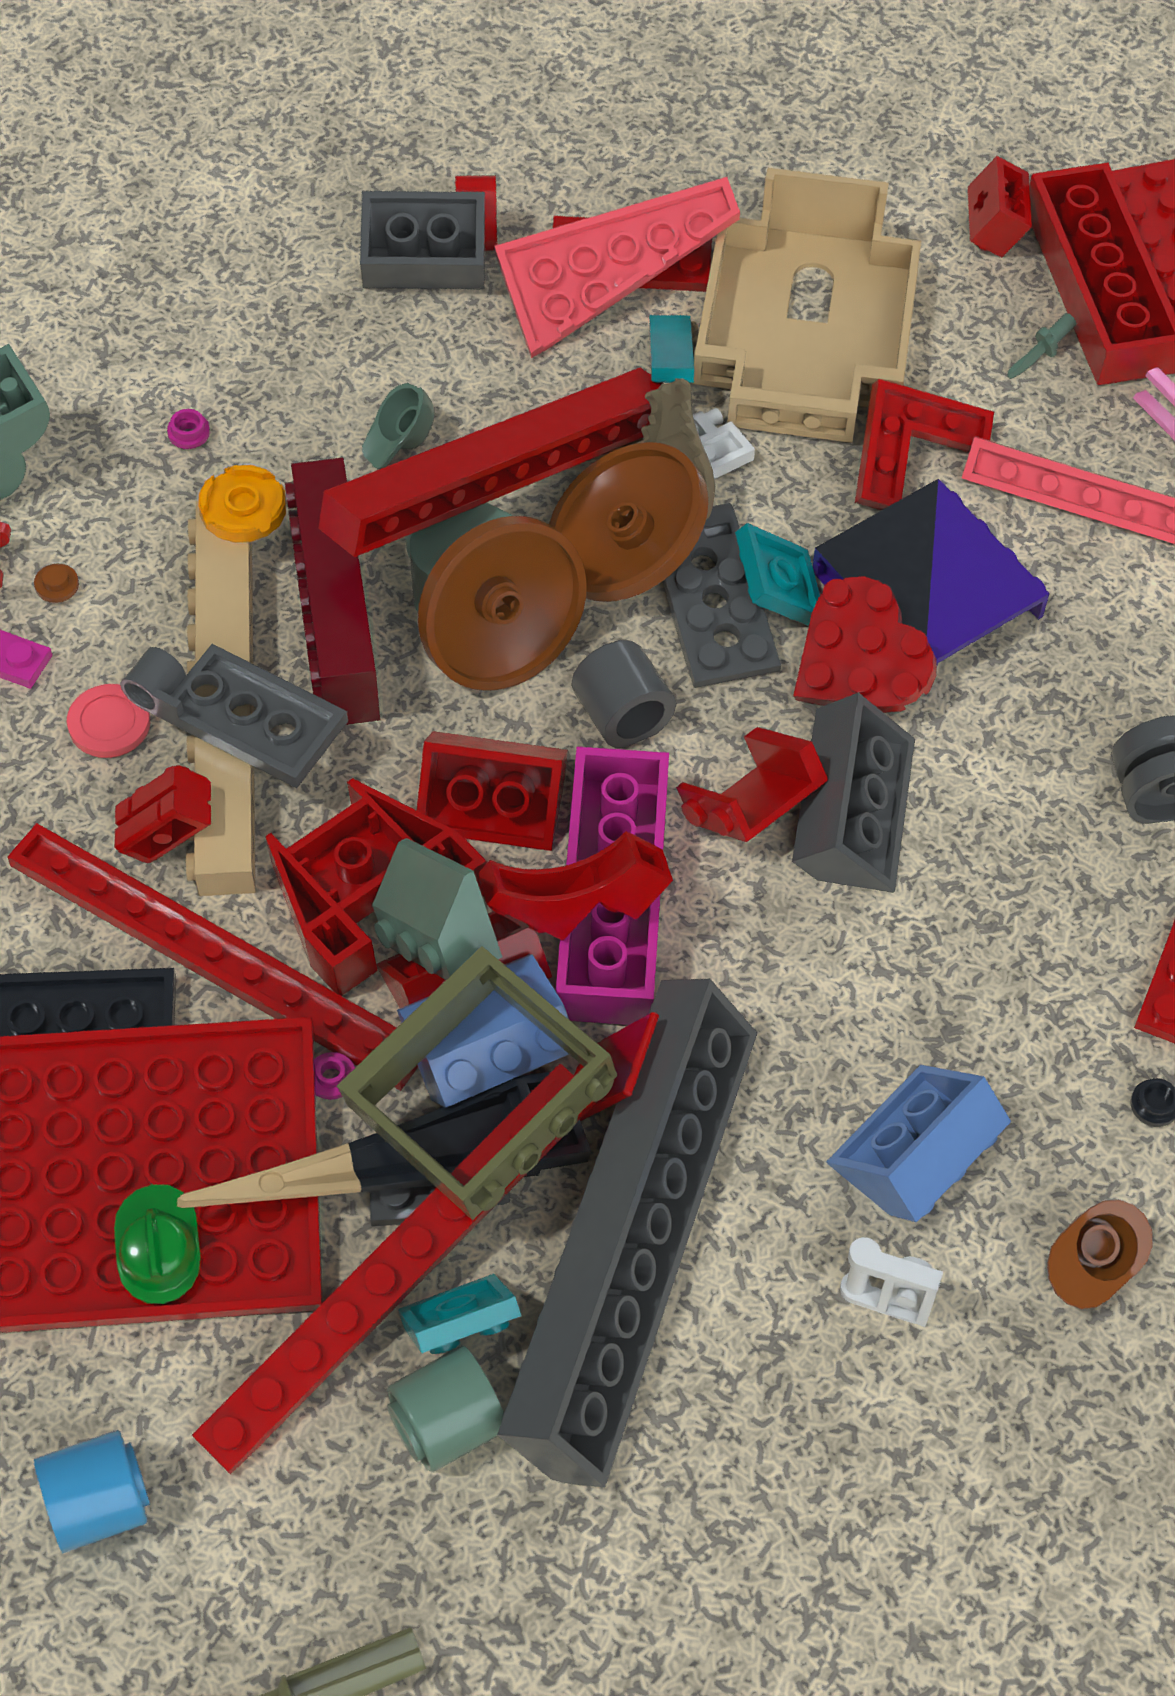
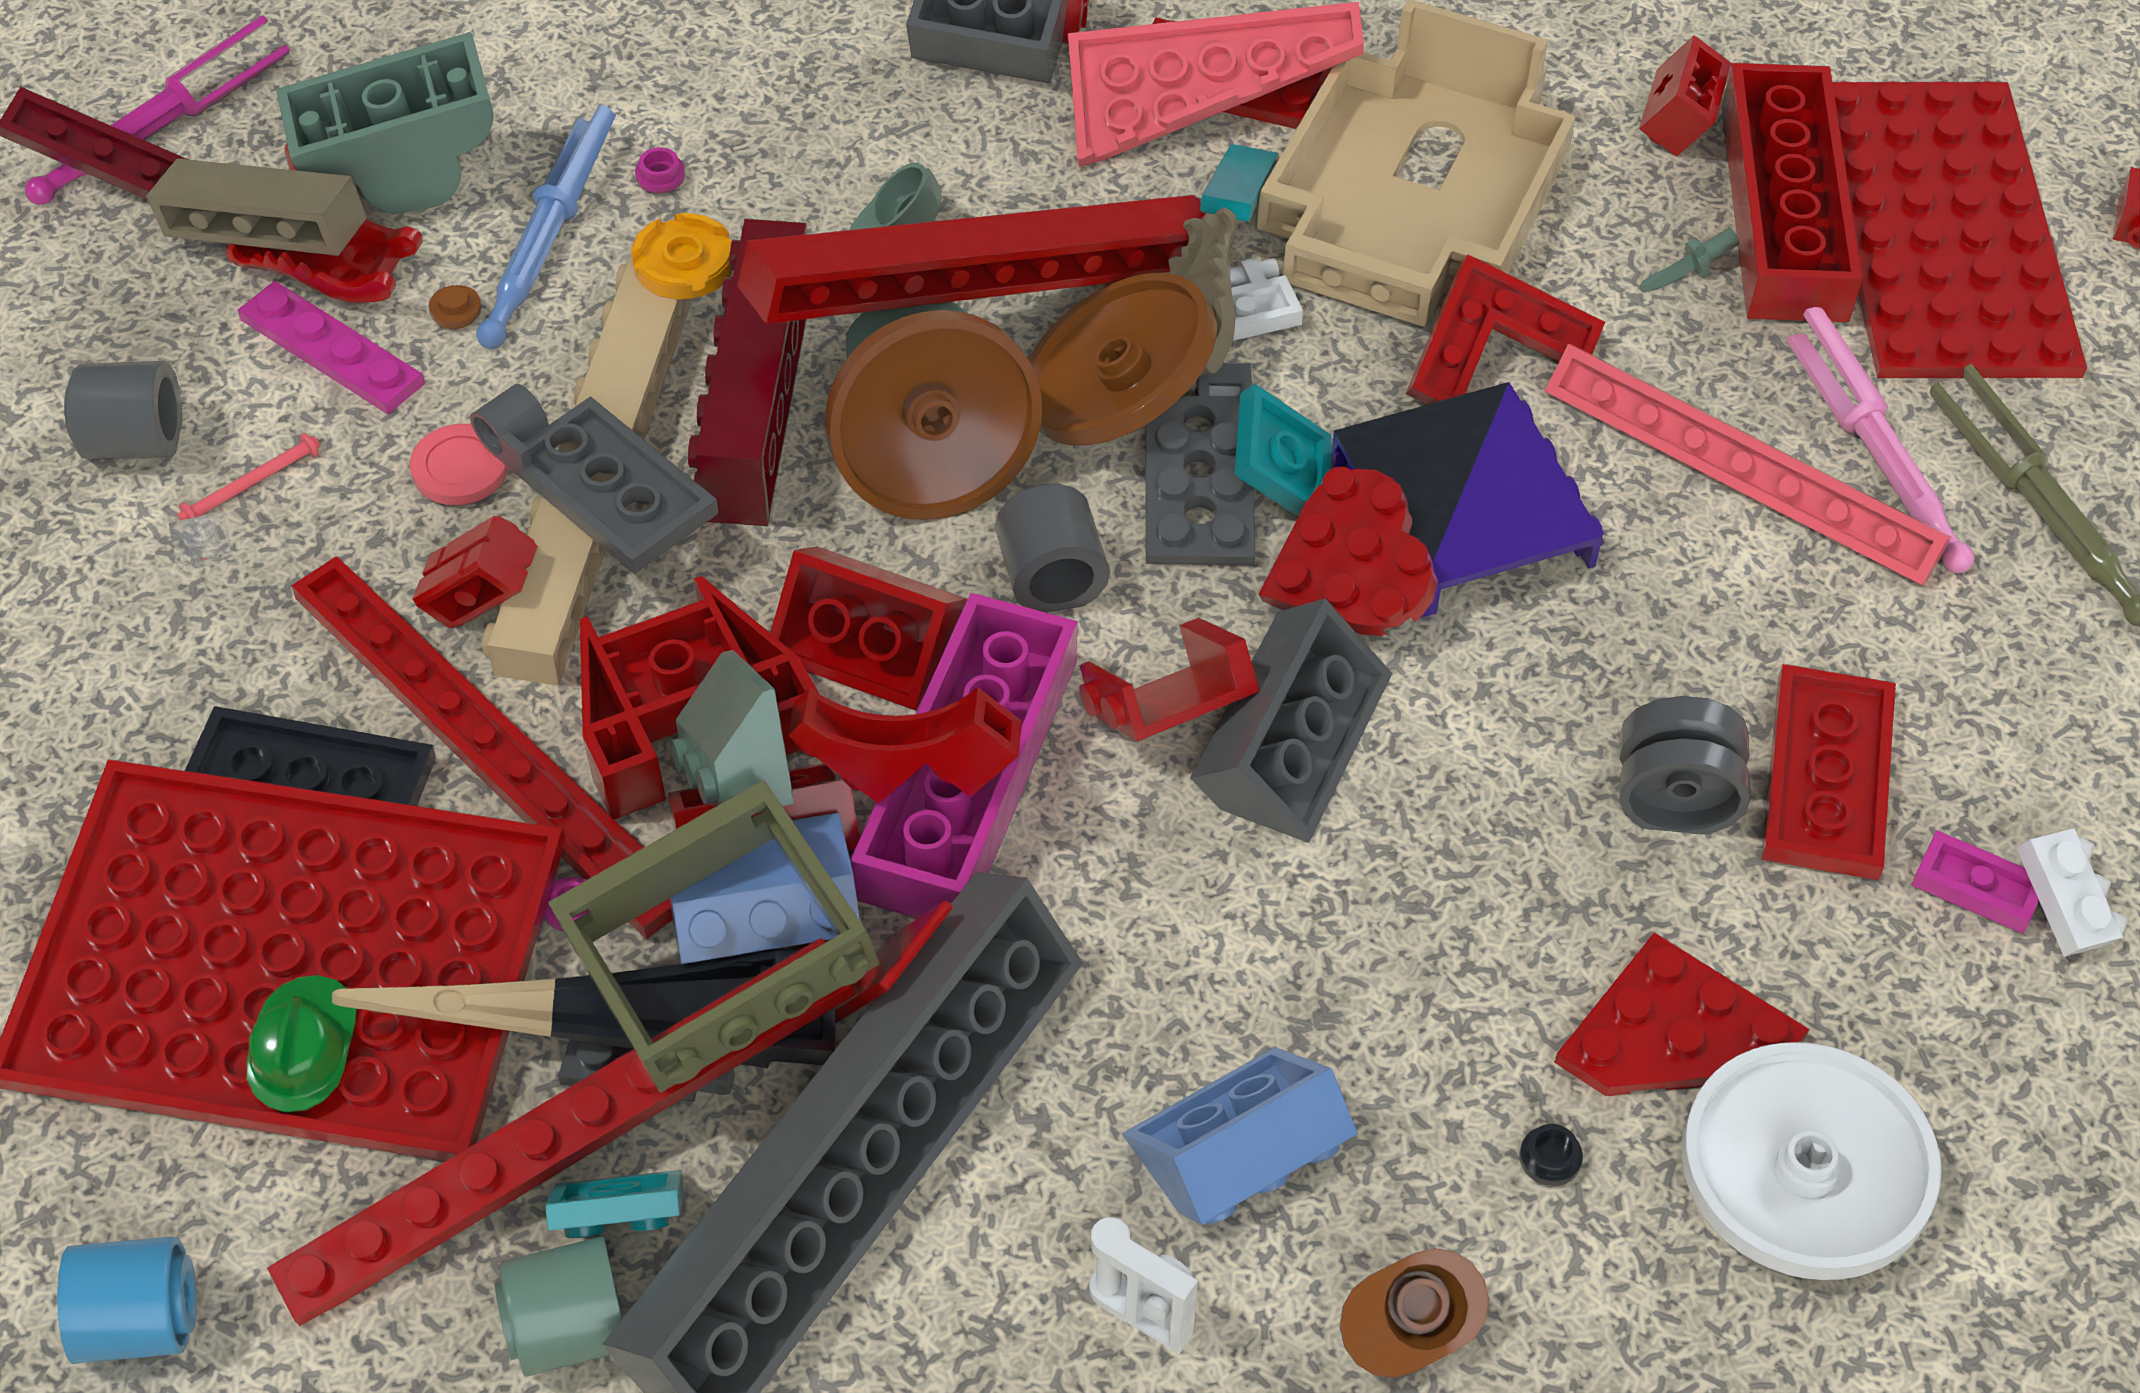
camera: 15 degrees right, 5 degrees down
none -> medium blue piece [476,104,616,349]

